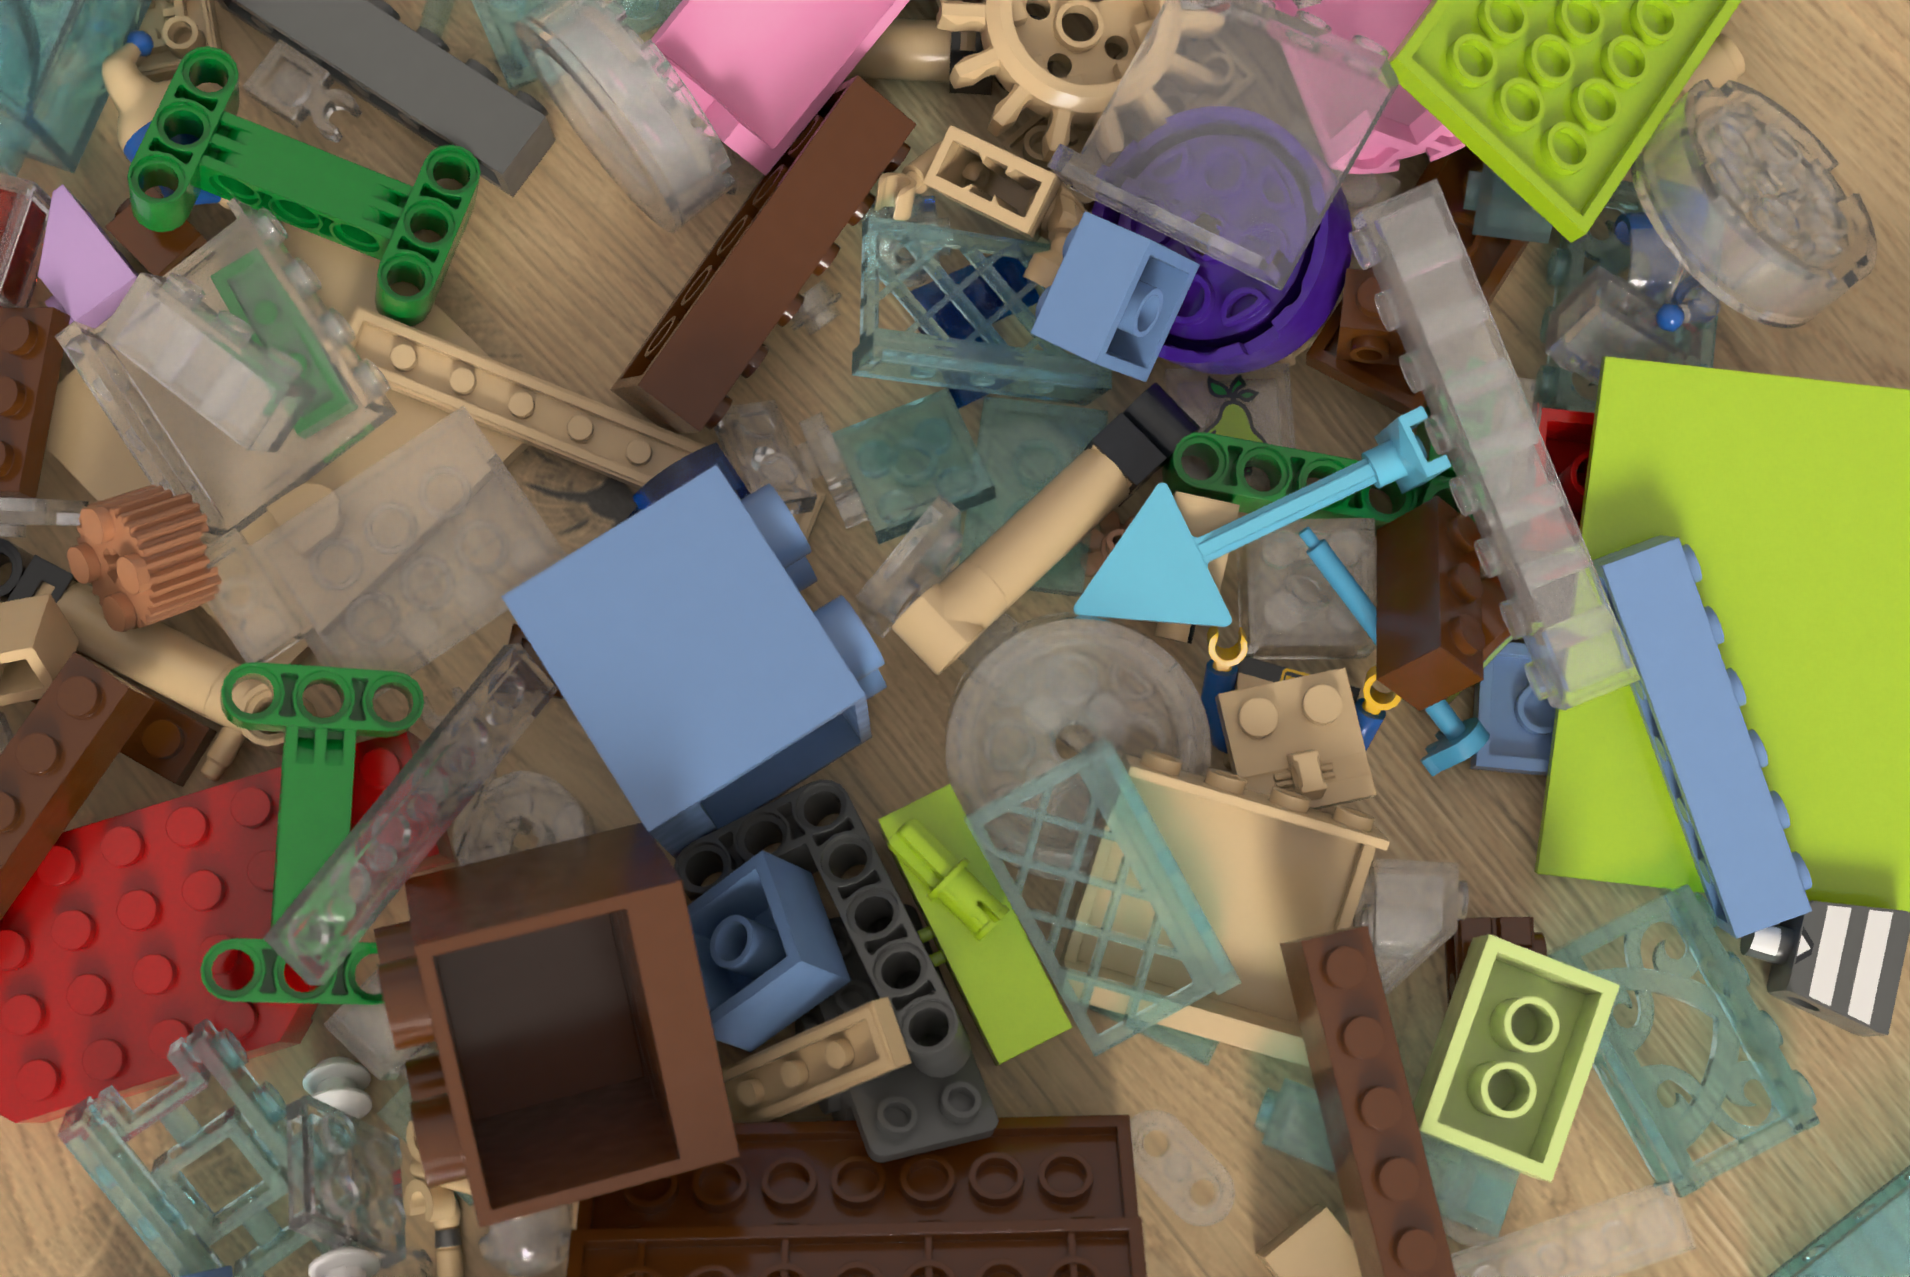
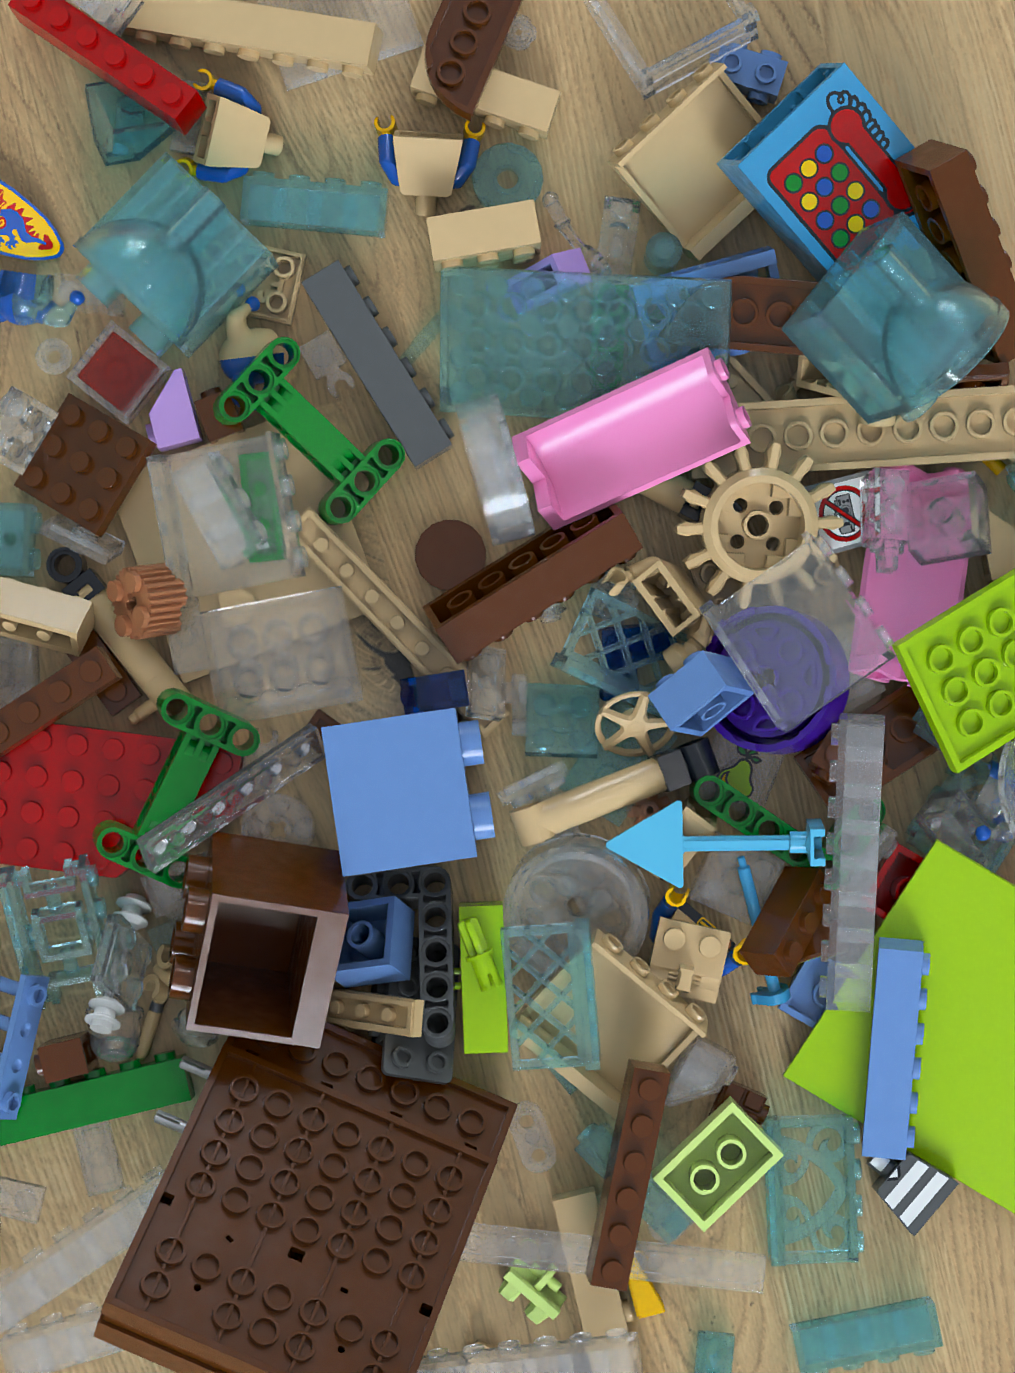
camera: 20 degrees right, 10 degrees up
none -> reddish brown tile [415,520,486,591]
none -> tan wheel [594,691,674,757]

